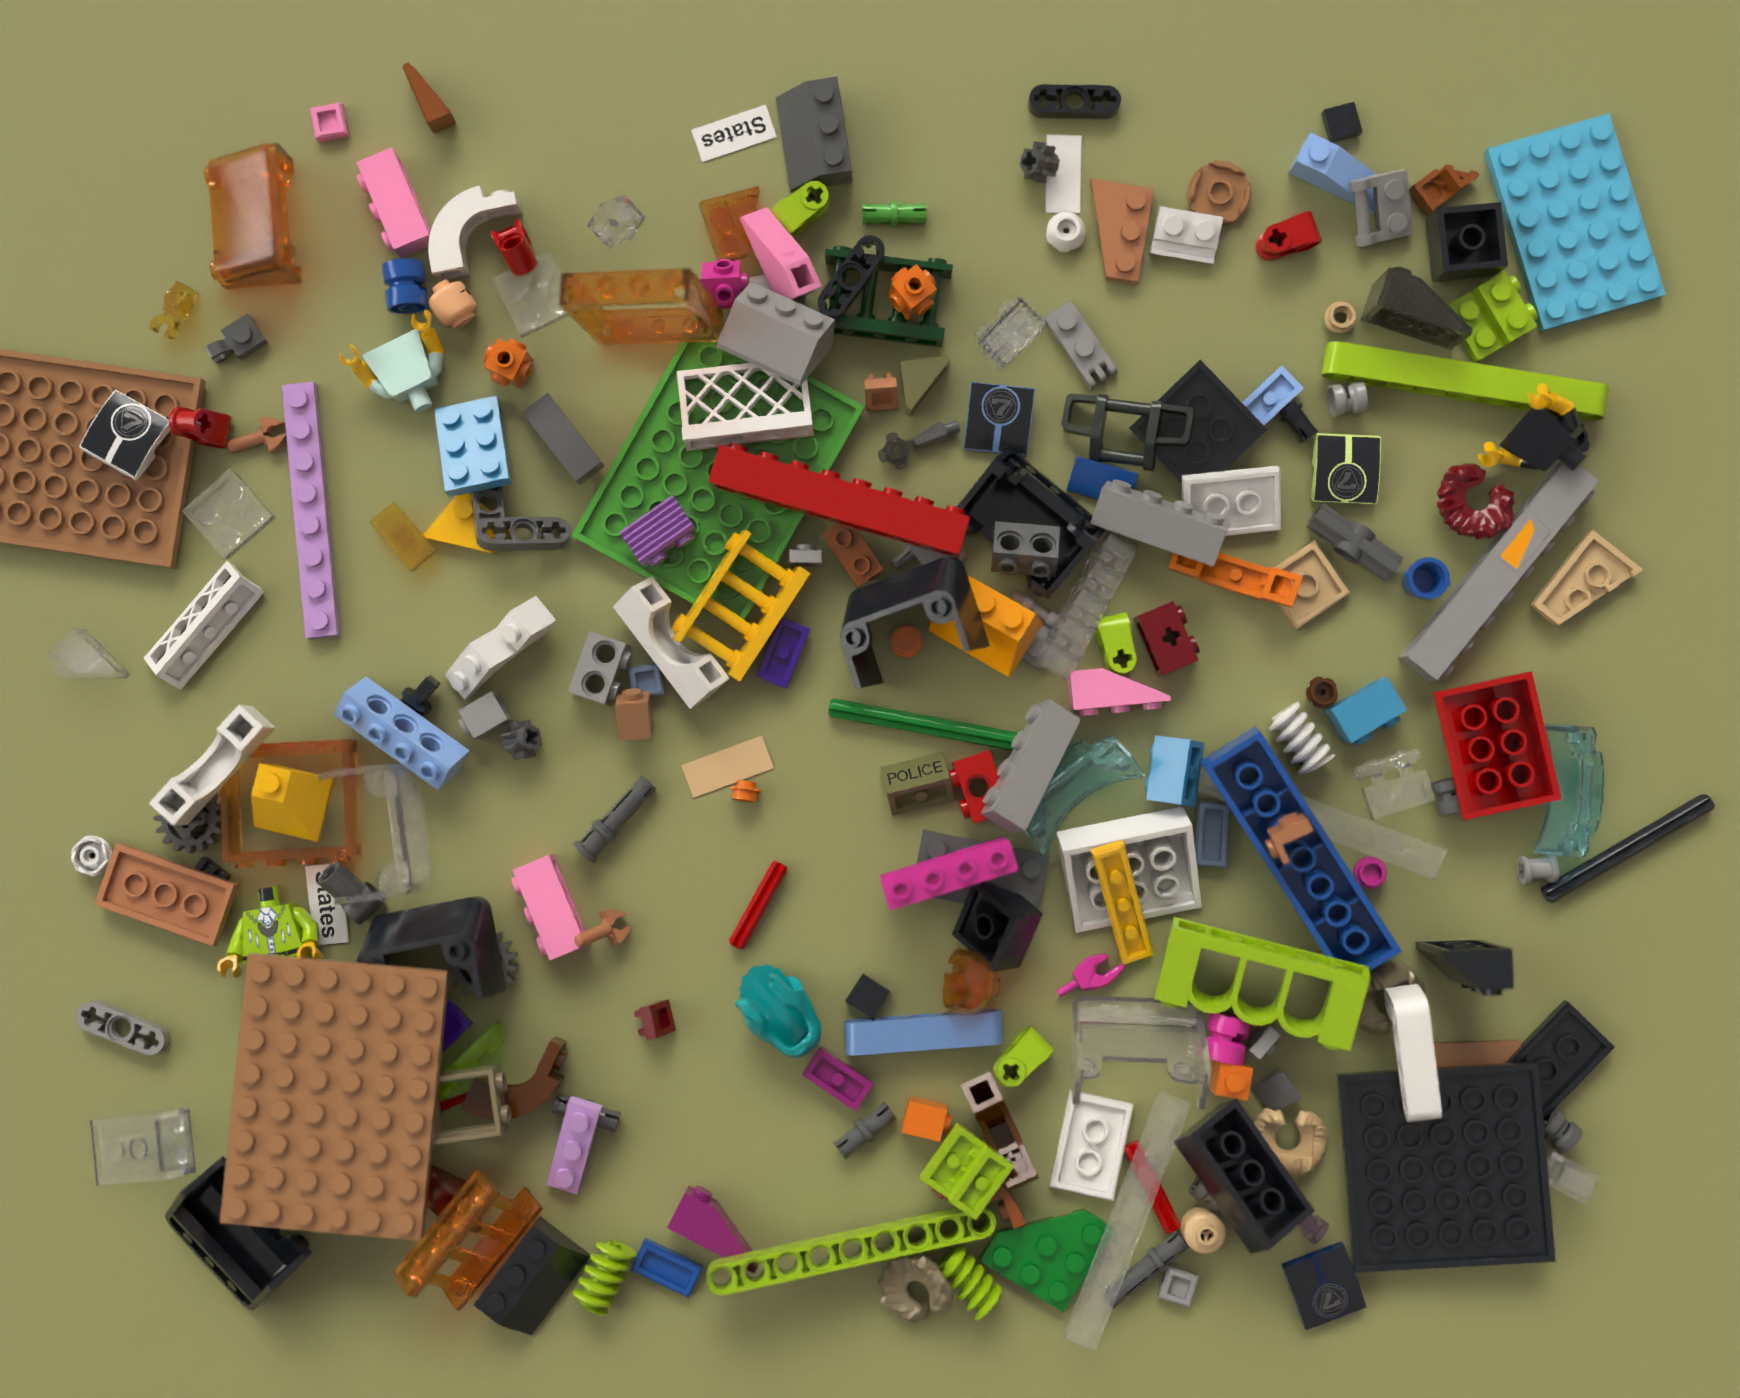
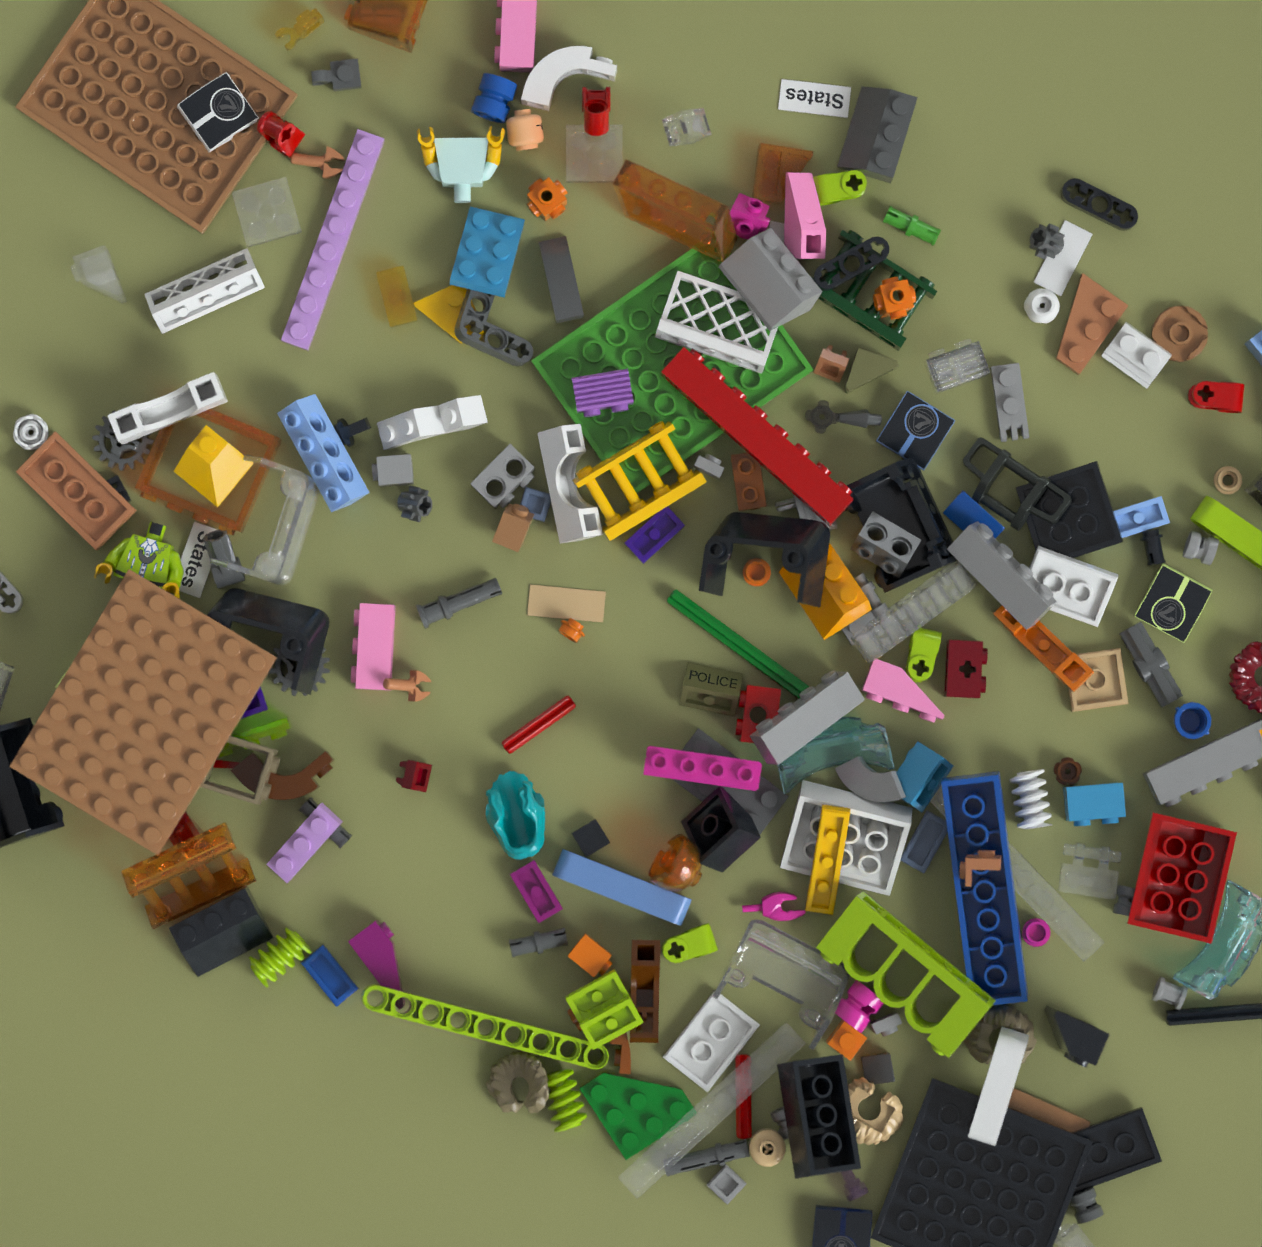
camera: 15 degrees right, 0 degrees up
none -> light grey tile [835,757,906,802]

